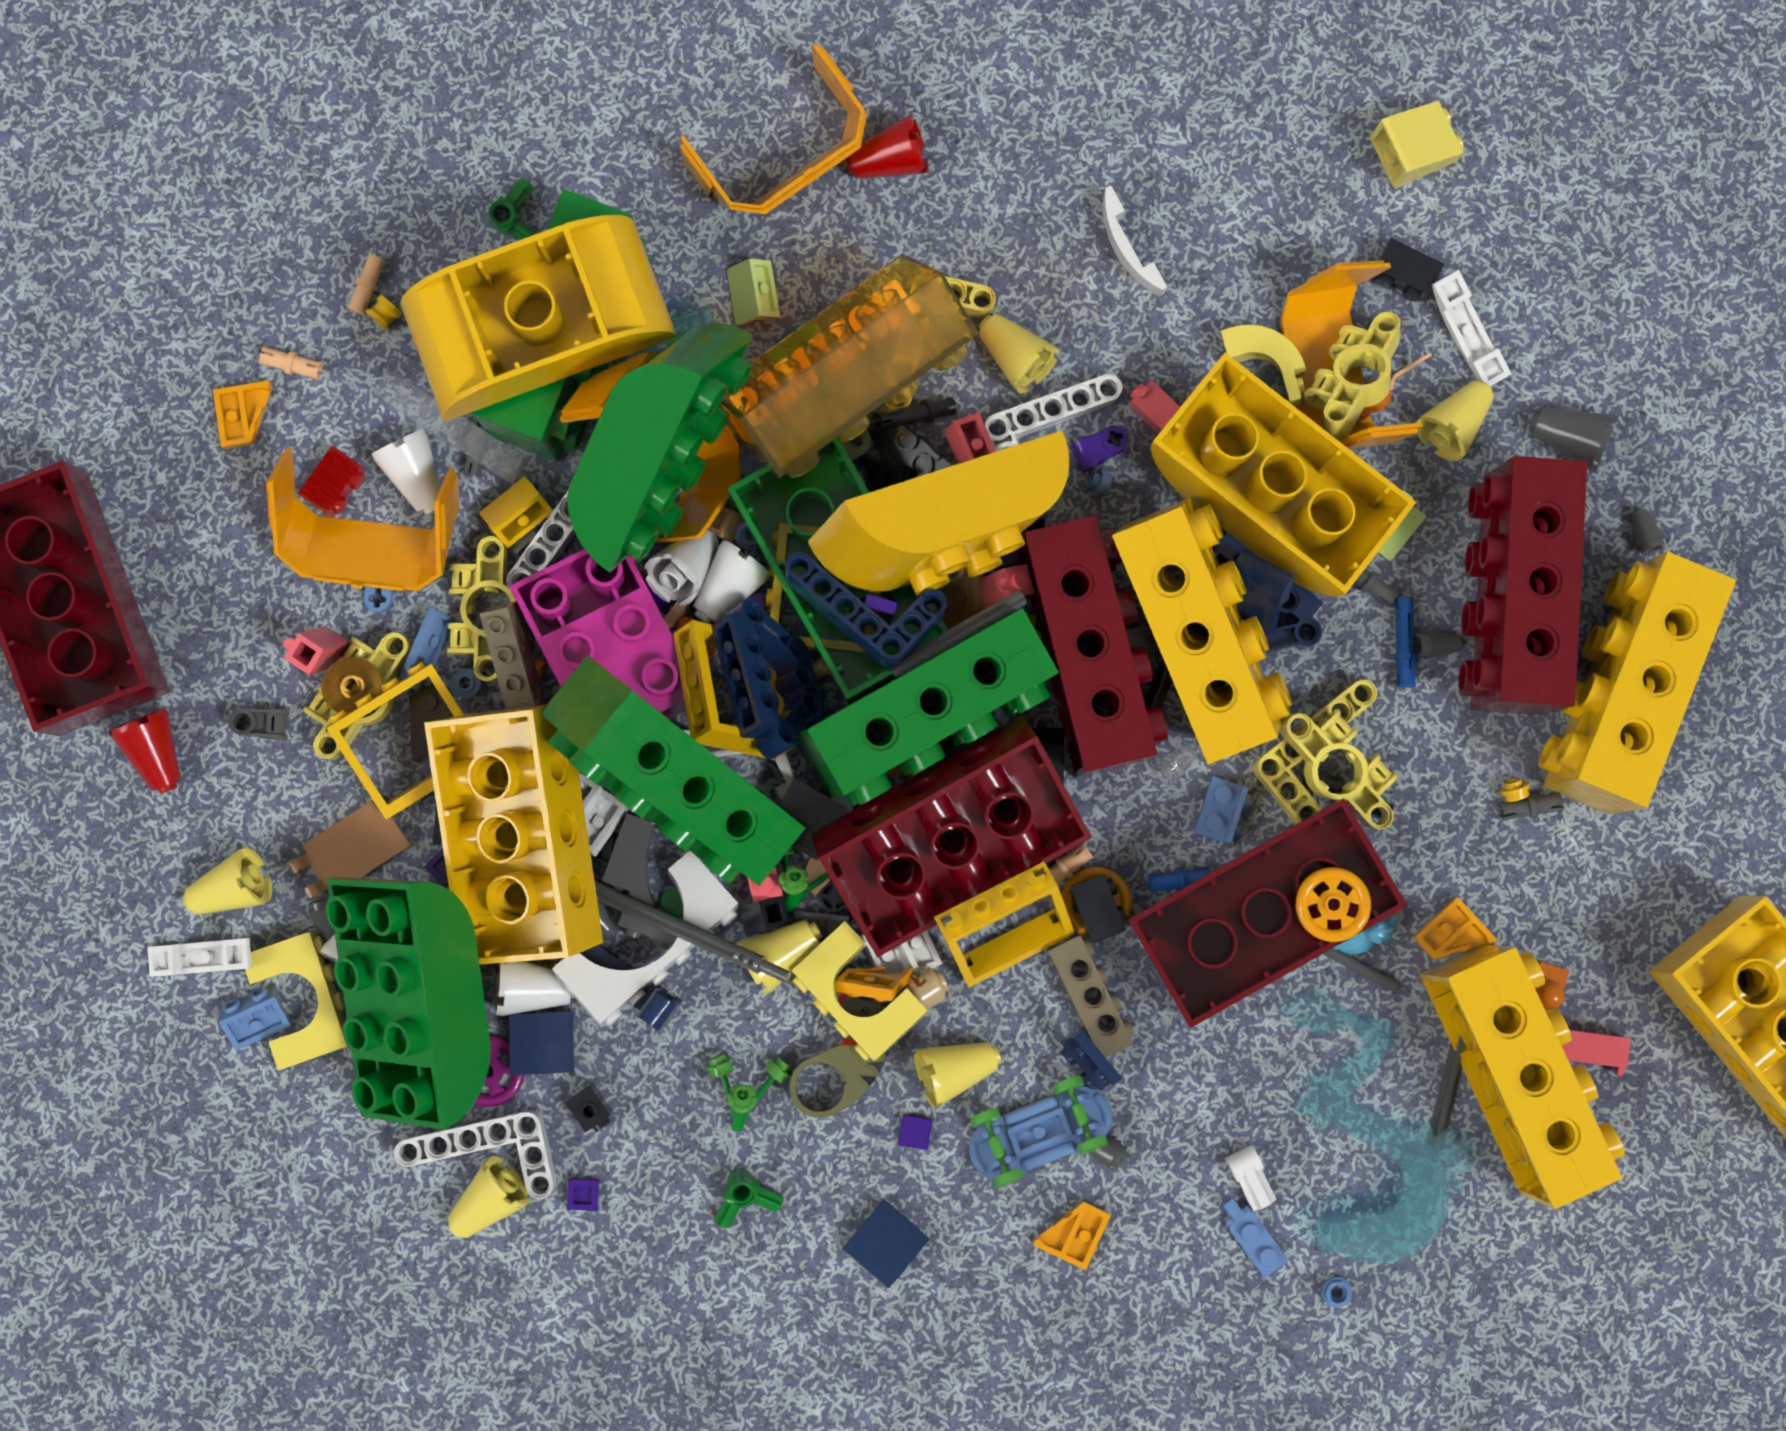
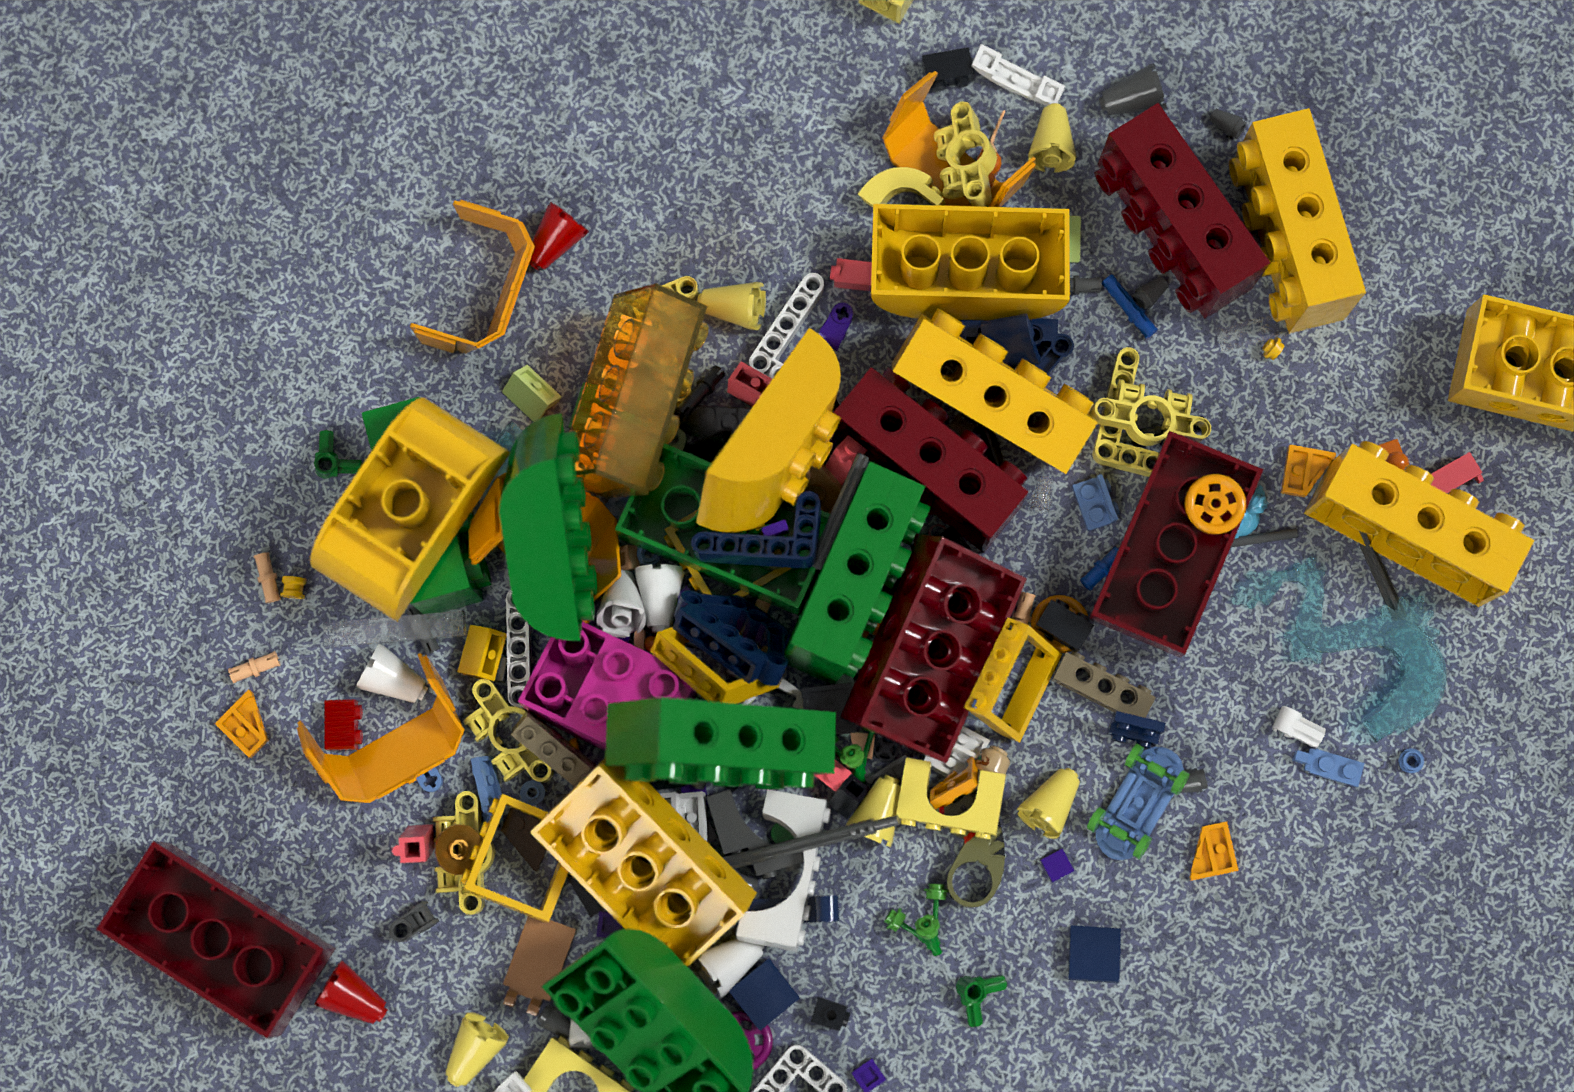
camera: 30 degrees left, 5 degrees down
medium blue plate [1087,468,1112,497] -> none
white slope [1103,185,1167,297] -> none
dark grey pin [1499,792,1564,821] -> none

